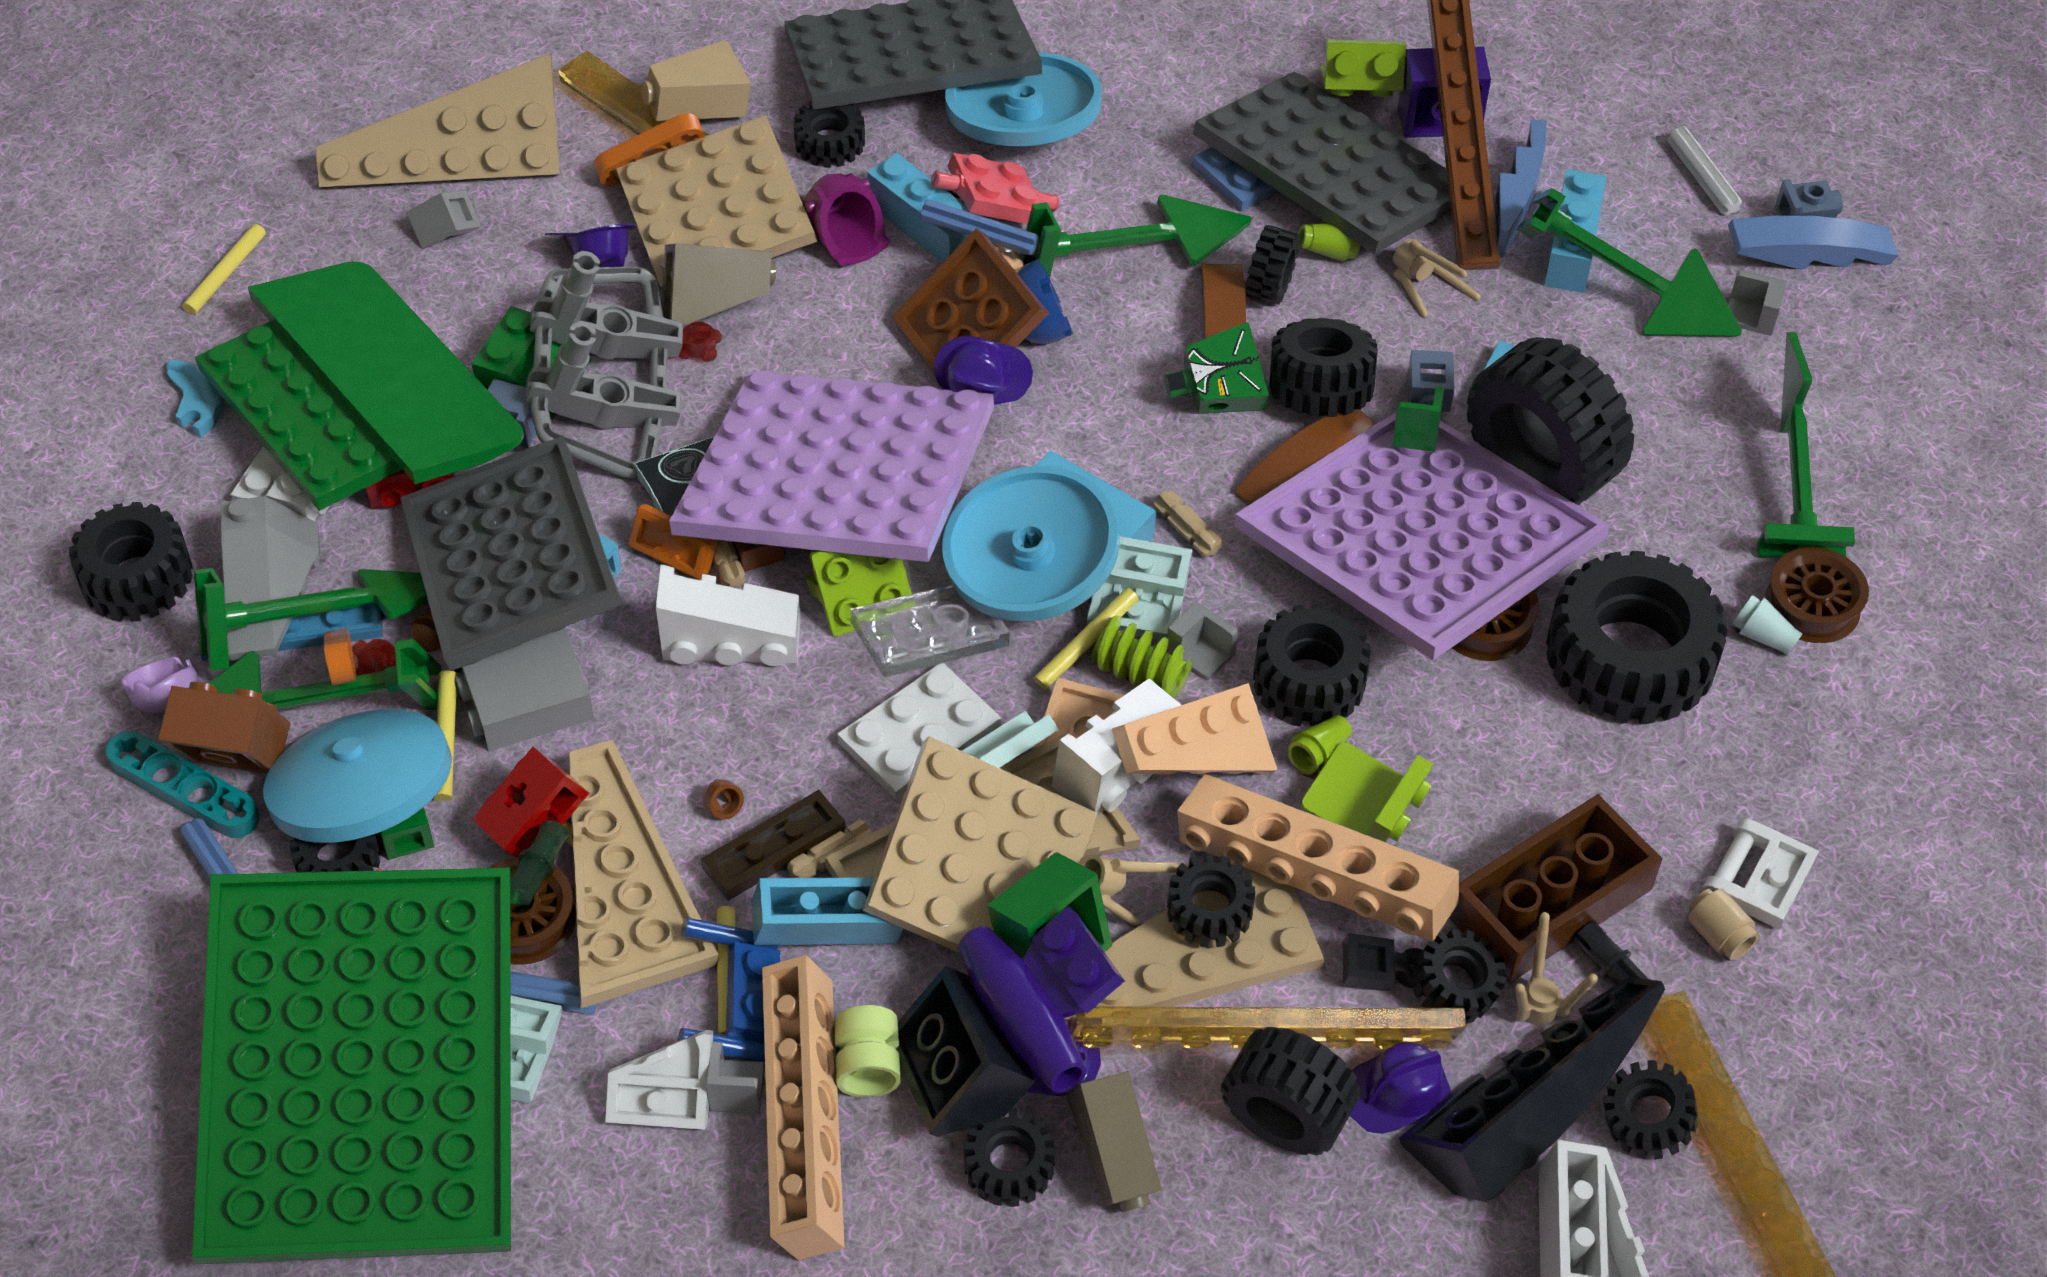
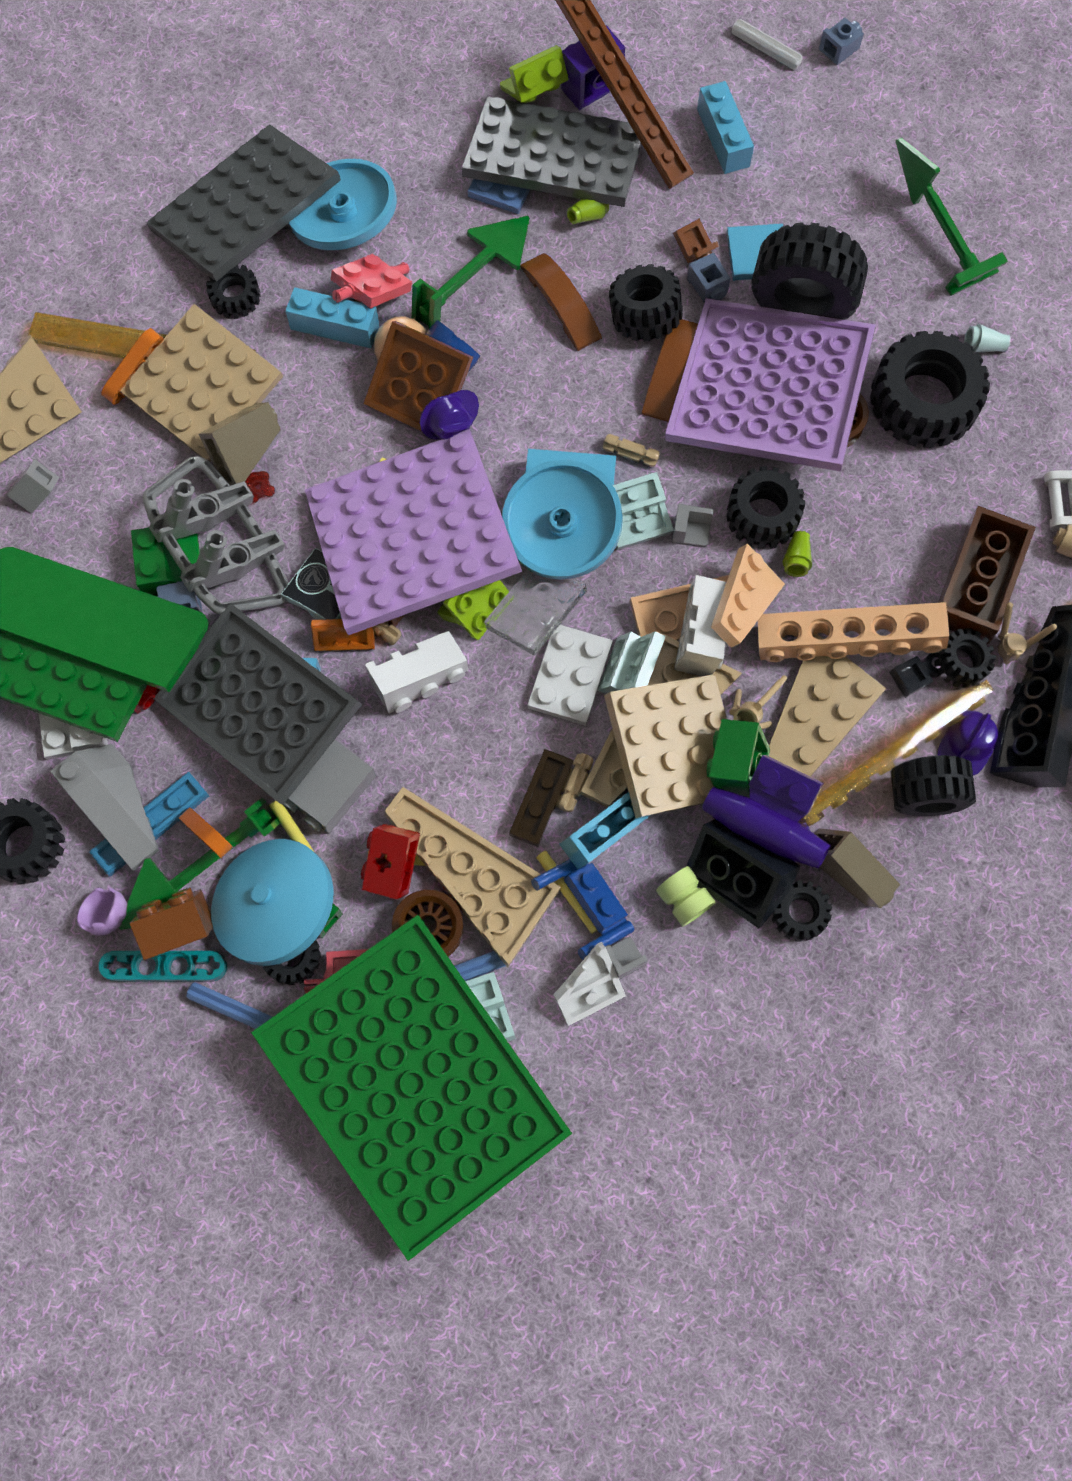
camera: 30 degrees left, 20 degrees up
green piece [194,568,428,671] -> none
clear red plate [352,639,396,676] -> none
dark orange hinge [410,614,441,652] -> none
clear green axle [510,820,569,907] -> none
dark purple piece [545,223,636,267] -> none
tan slope [642,41,751,121] -> none
dark orange hinge [702,779,744,819] -> none
light nougat brick [762,955,845,1261] -> none
magenta helmet [804,173,890,266] -> none
medium blue axle [920,200,1039,255] -> none
light yellow bar [1033,587,1139,690] -> none
lime piece [1091,615,1193,699] -> none
green torso [1164,322,1269,414] -> none
black tyre [1167,854,1256,948] -> none
black tyre [1245,225,1300,305] -> none
lime bracket [1300,742,1434,843] -> none
tan plant [1393,239,1481,318] -> none
green panel [1393,386,1444,452] -> none
medium blue slope [1495,120,1547,257] -> none
green piece [1516,188,1742,336] -> none
black axle [1573,920,1648,984] -> none
medium blue slope [1728,216,1898,269] -> none
light grey panel [1728,270,1787,336] -> none
reddish brown wheel [1765,547,1869,643] -> none
none -> dark orange bracket [673,218,719,264]

